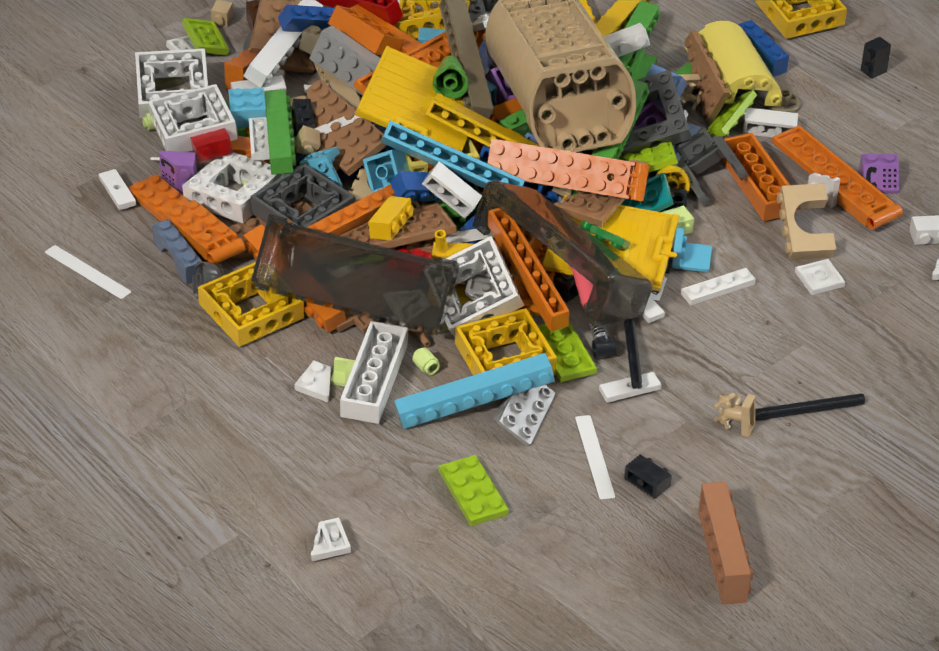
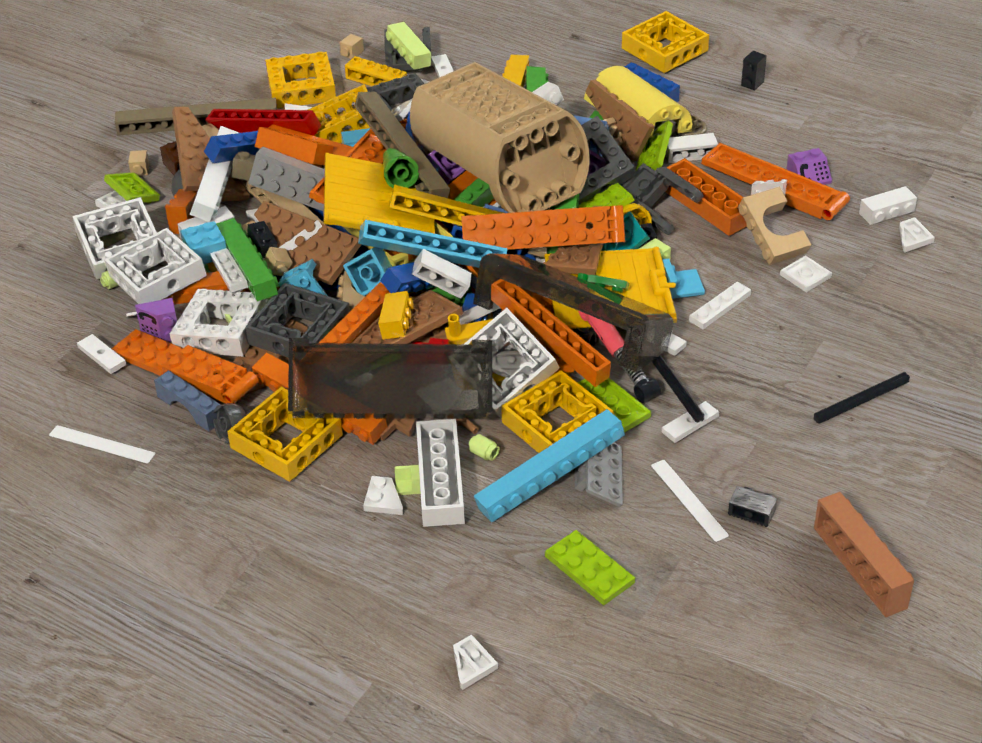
camera: 15 degrees left, 0 degrees up
red brick [190,128,233,163] -> none
tan piece [714,393,756,438] -> none

